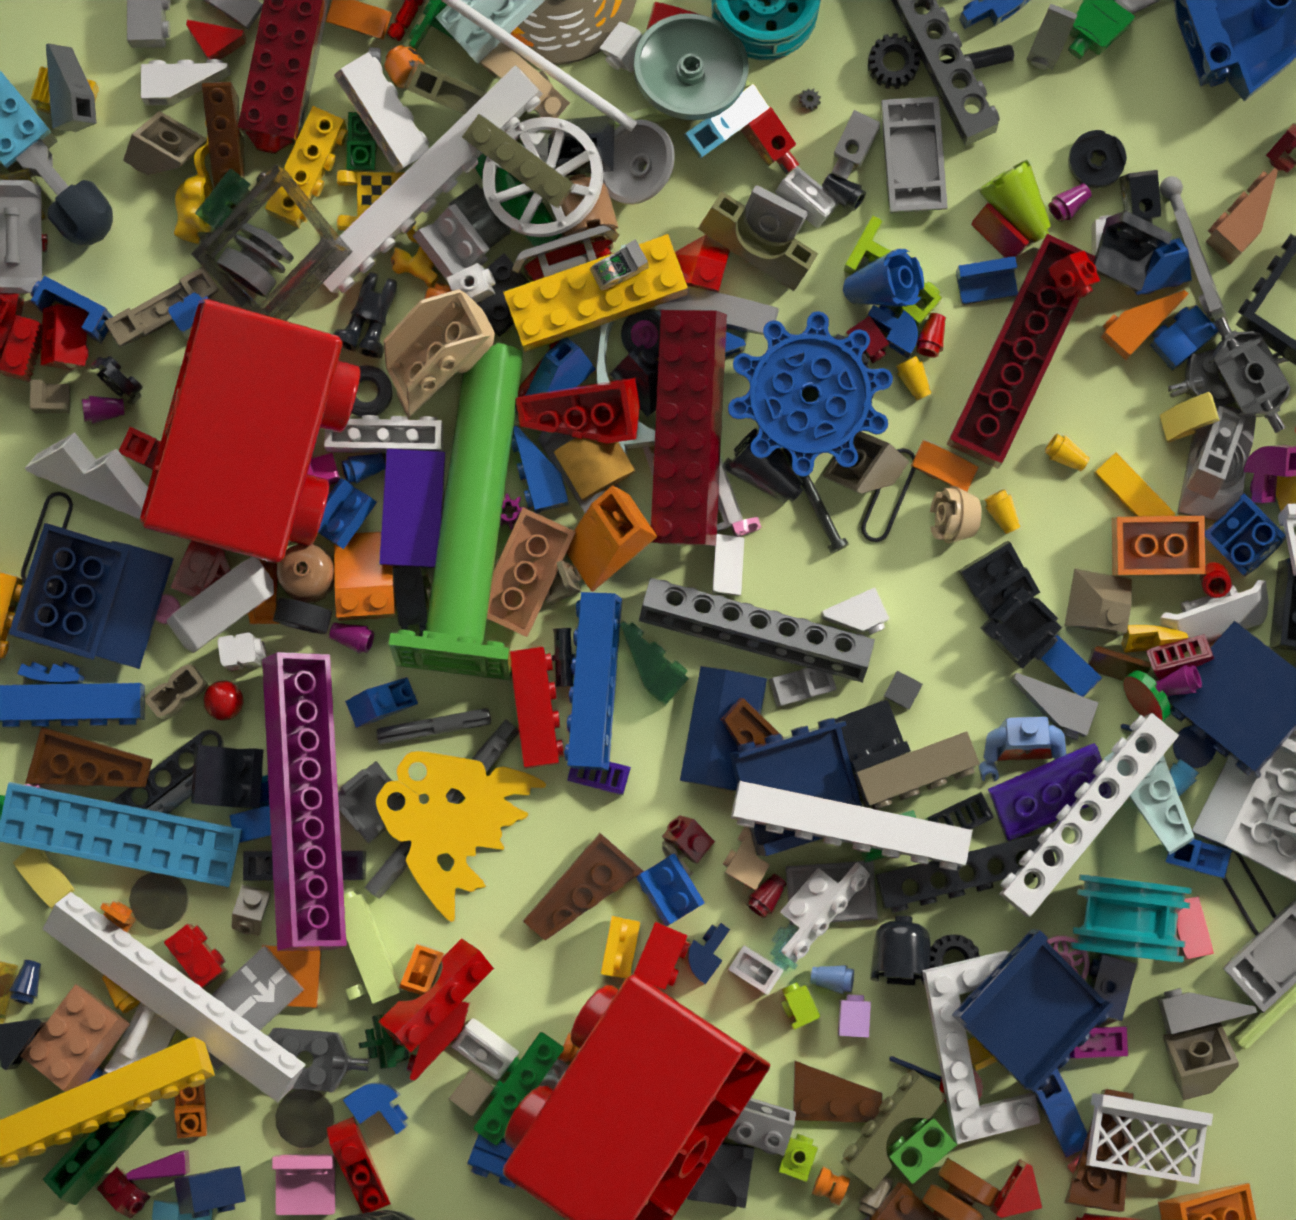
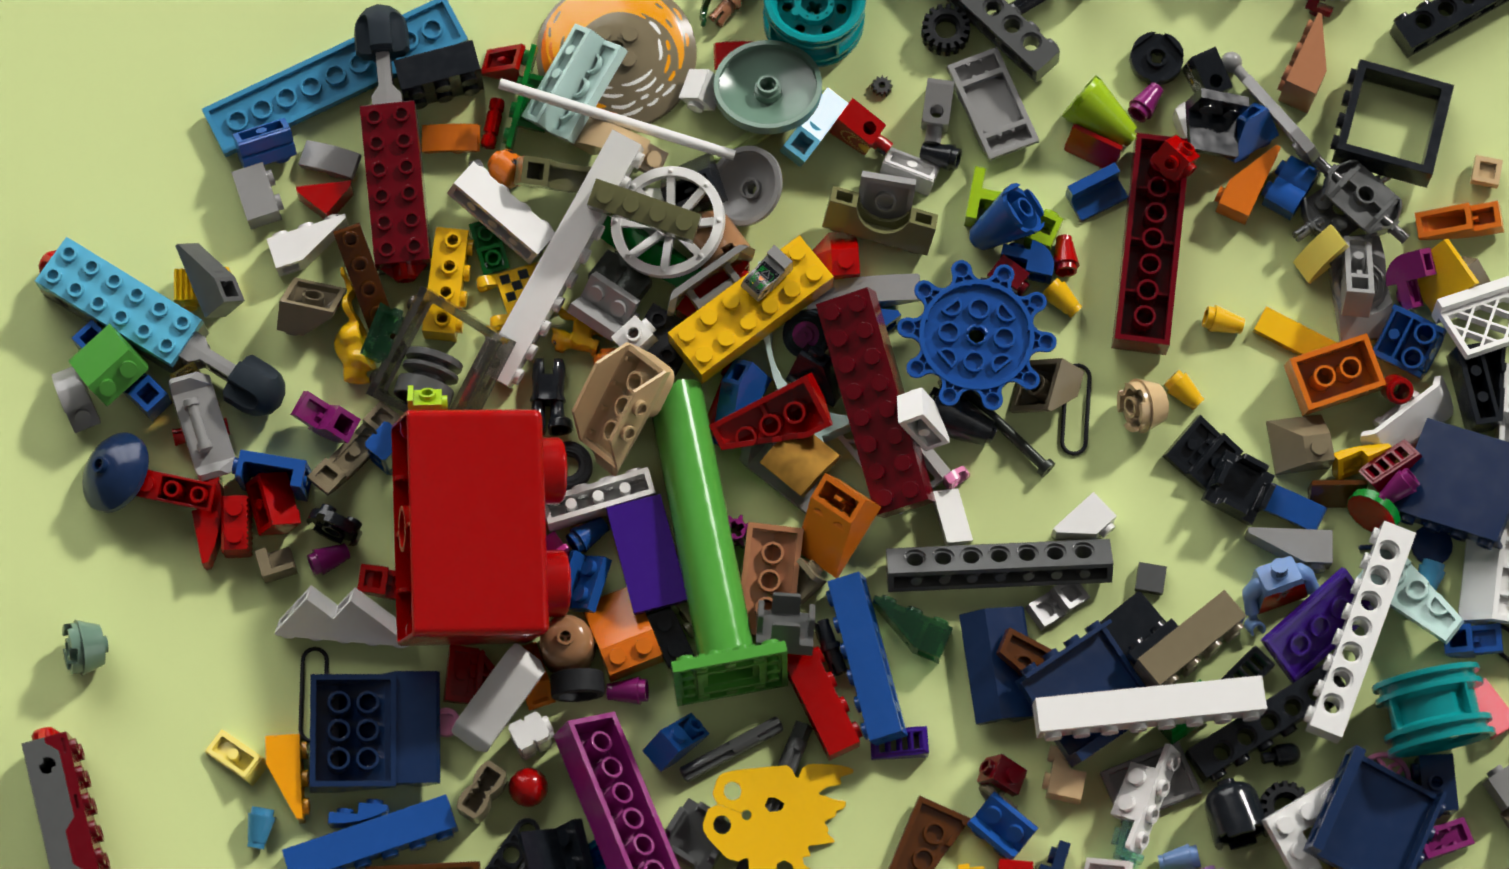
camera: 15 degrees left, 10 degrees down
blue slope [511,426,569,514] -> none
dark red cone [746,873,787,918] -> none
orange slope [911,440,979,492] -> none
none -> magenta brick [290,391,361,443]
none -> lime brick [407,385,448,410]
none -> dark grey panel [755,592,815,656]
none -> white slope [897,387,950,451]
none -> black cylinder [1260,743,1301,767]

